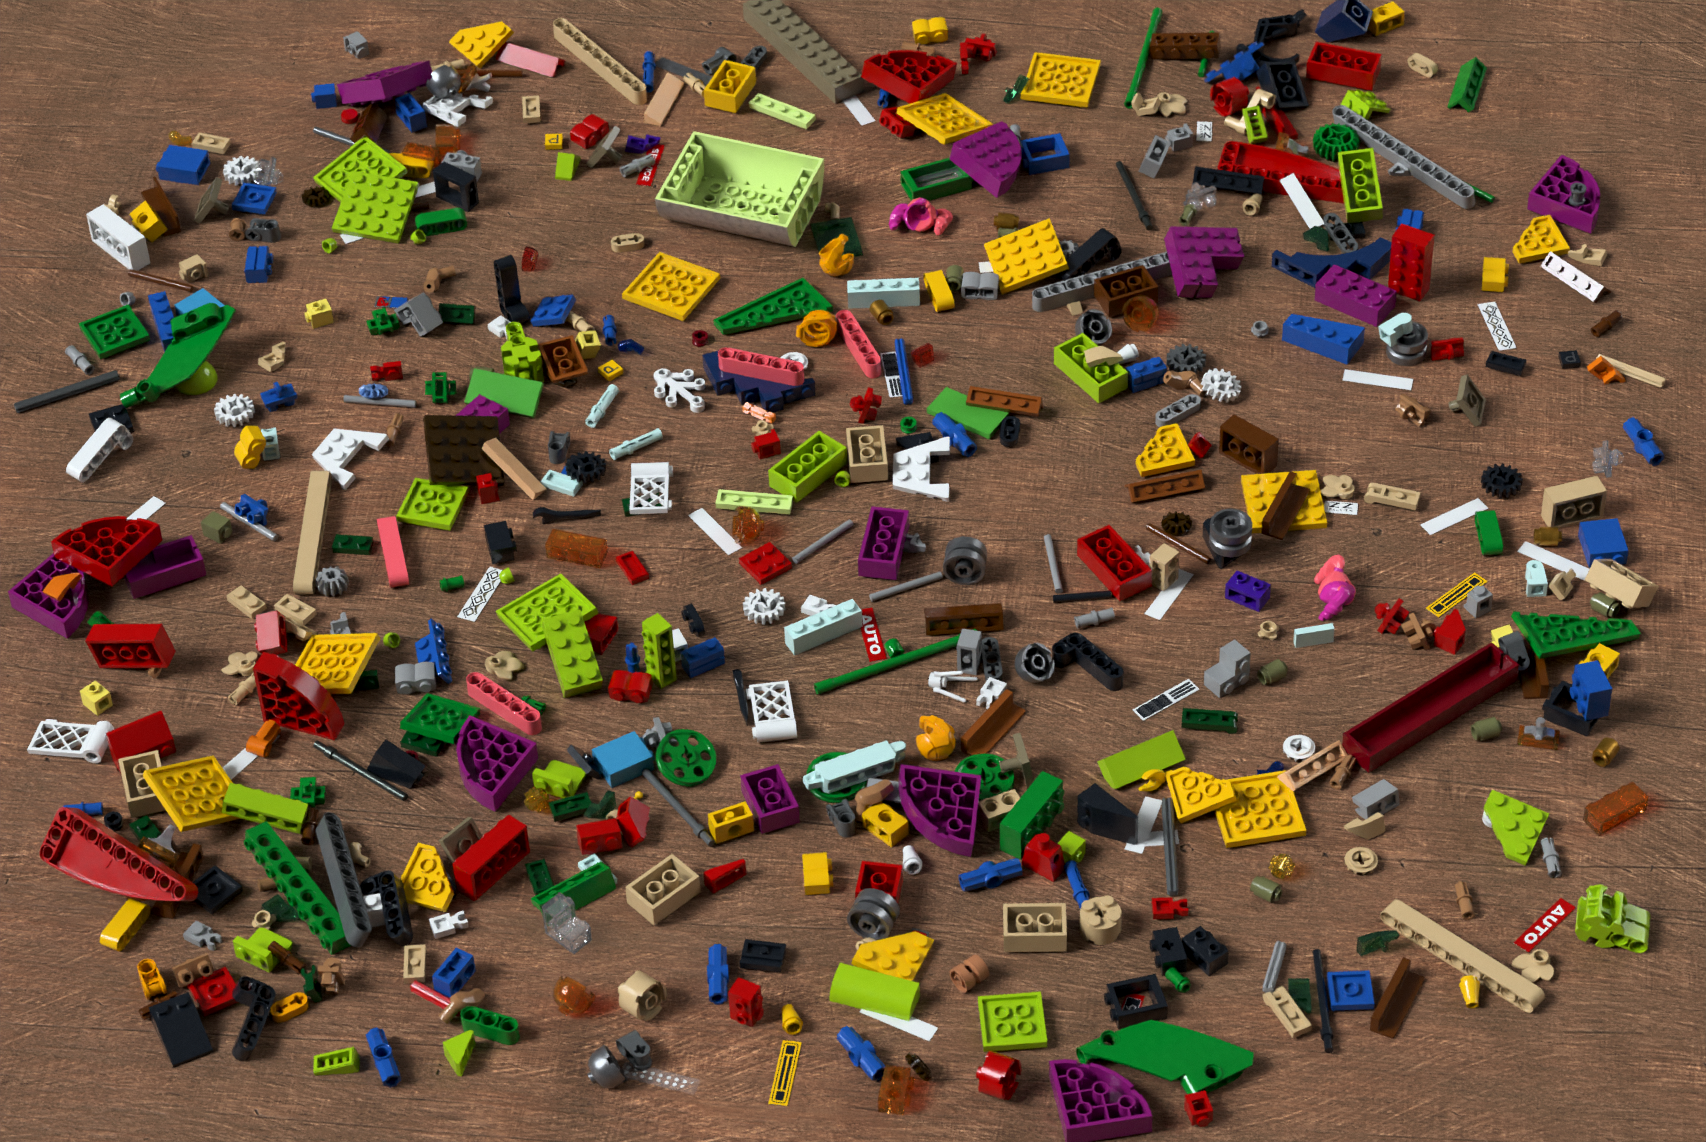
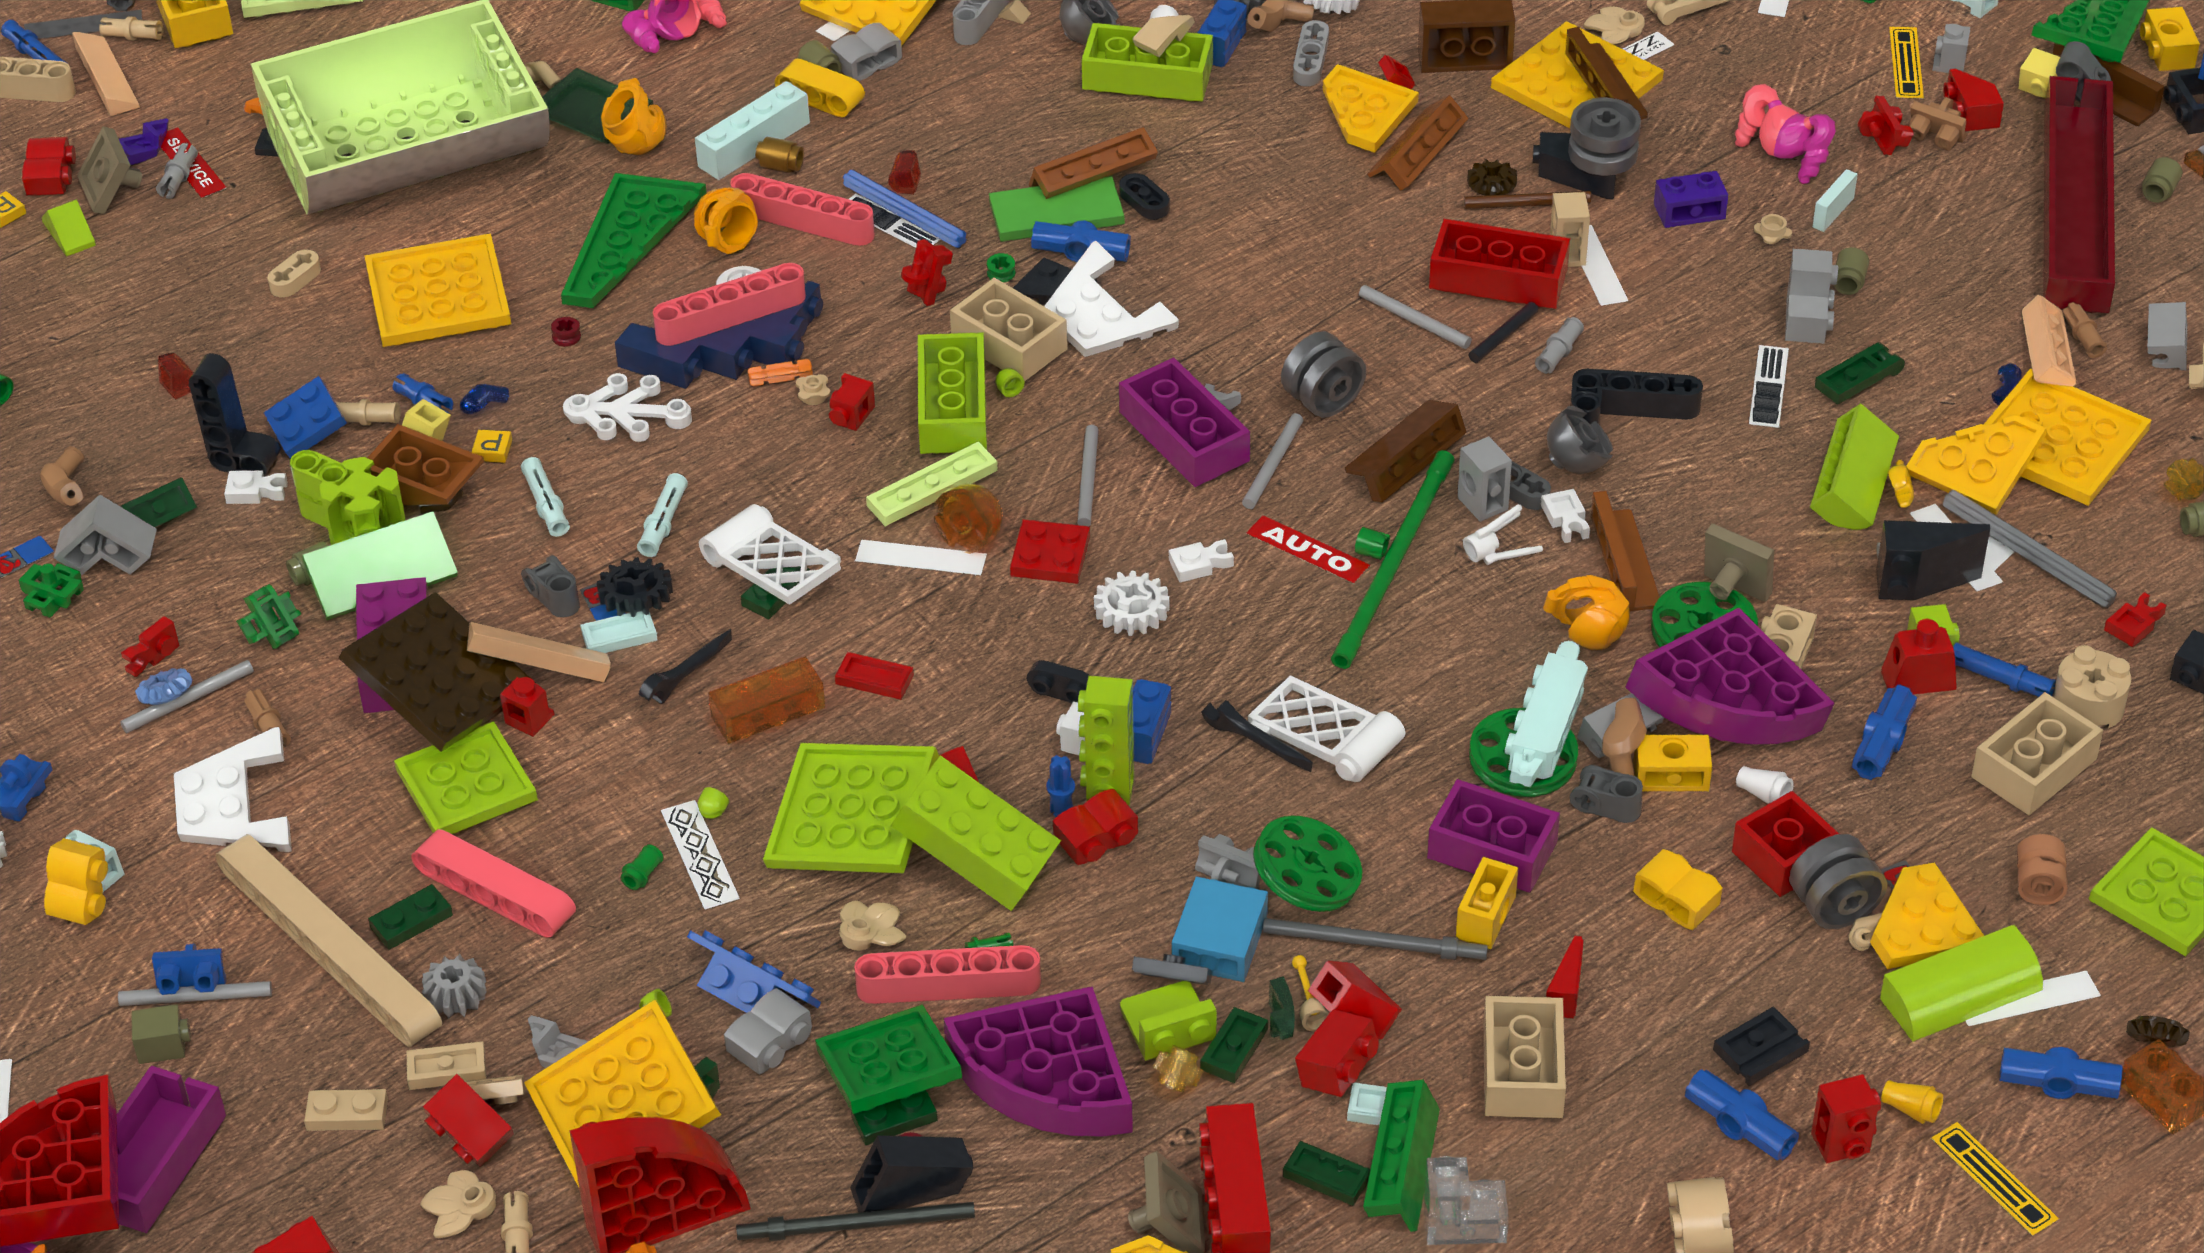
camera: 45 degrees left, 0 degrees up
black brick [484,521,517,564] -> none
light aqua brick [784,599,863,656] -> none
green brick [1000,771,1065,860] -> none
white gear [1283,735,1315,762] -> none

